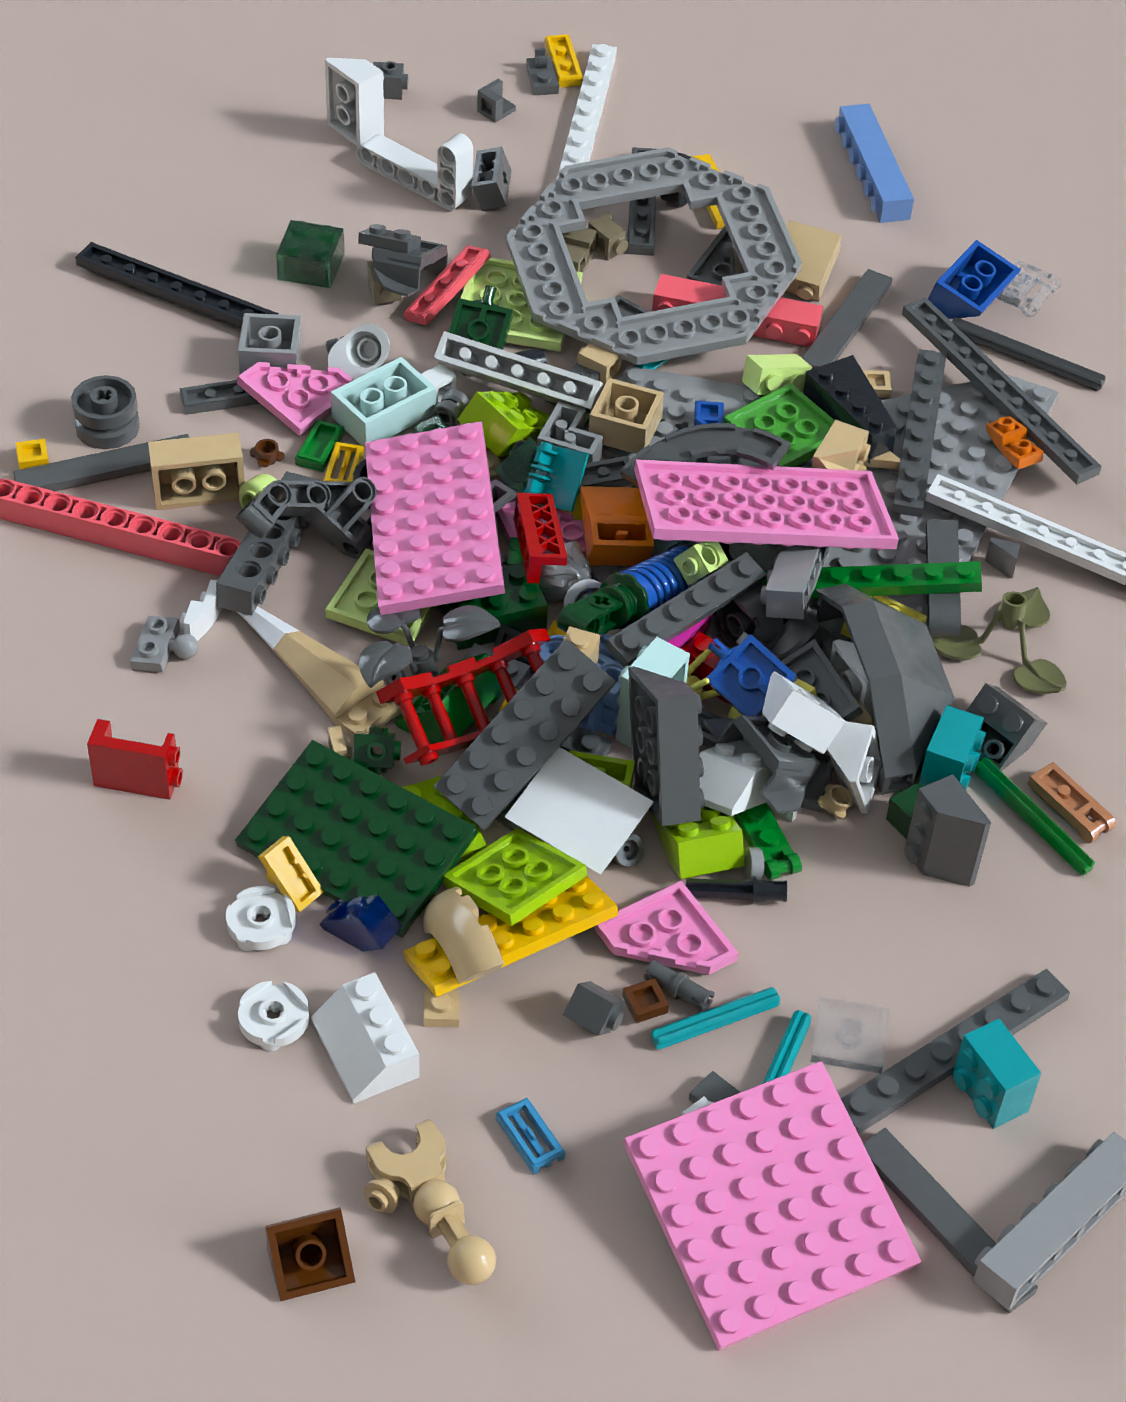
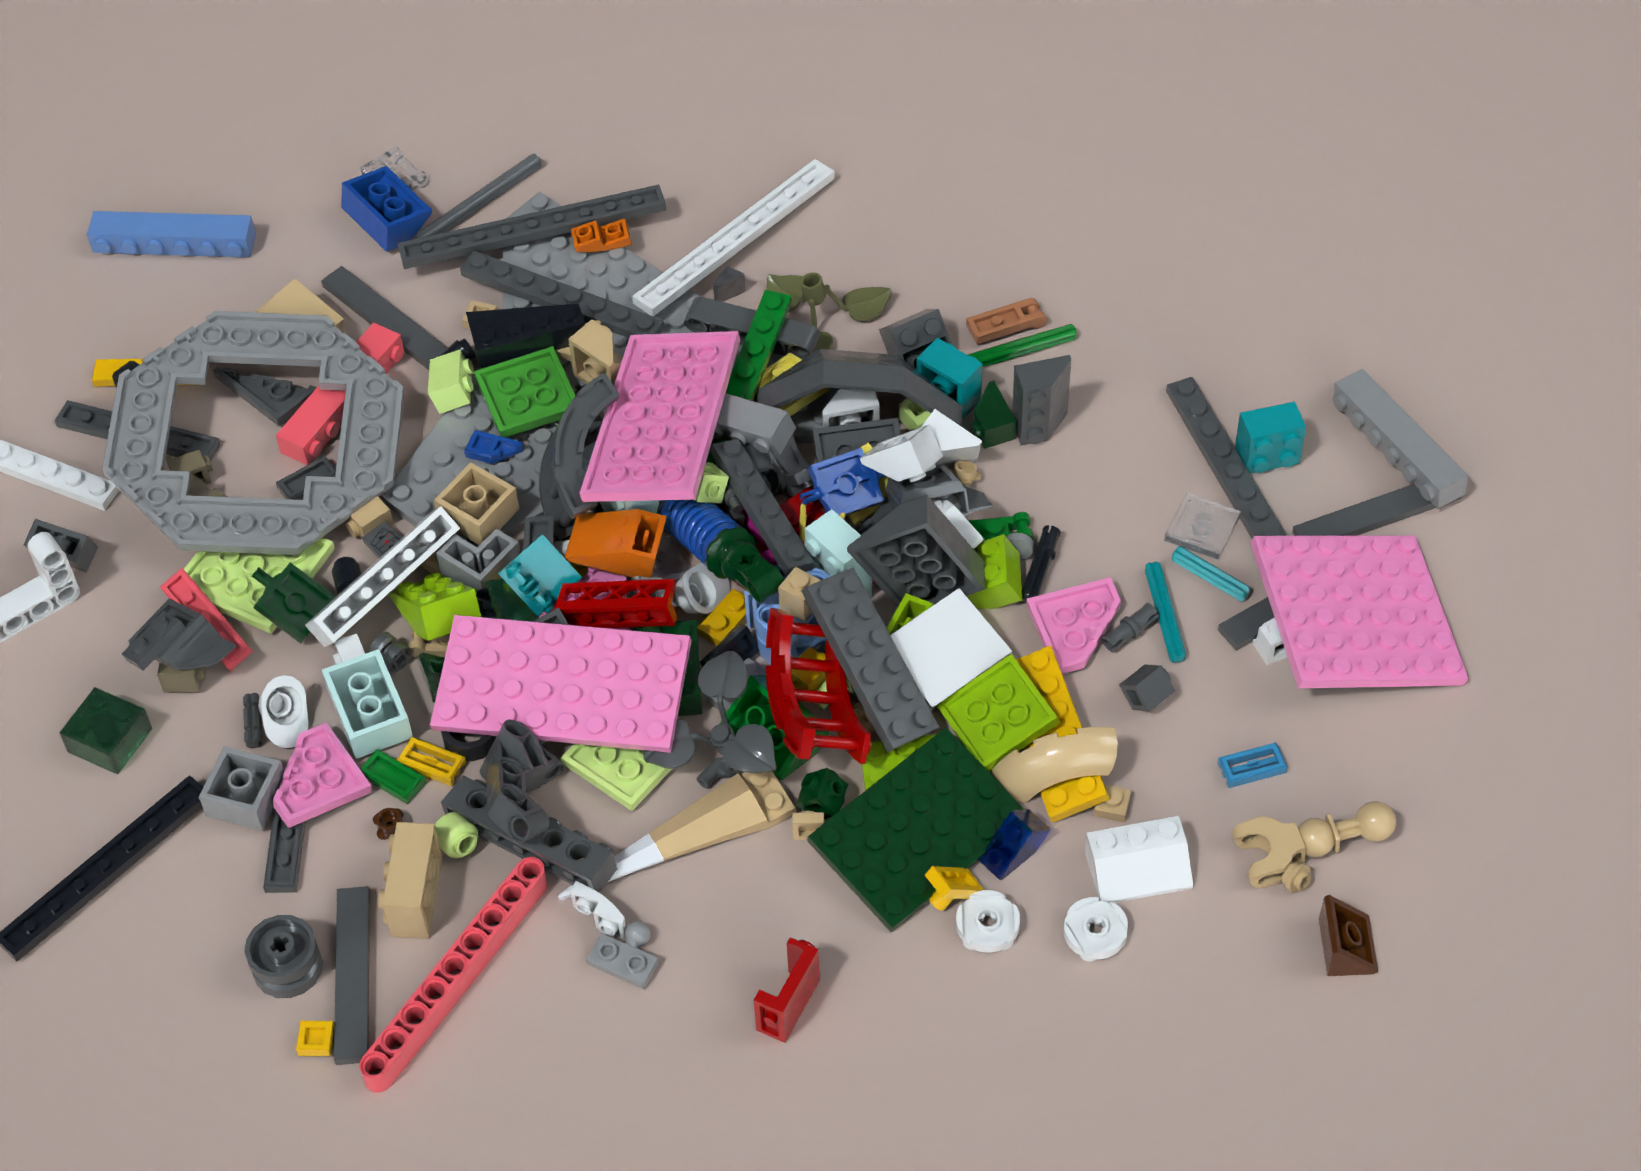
camera: 70 degrees left, 5 degrees up
reddish brown plate [622,978,669,1024] -> none

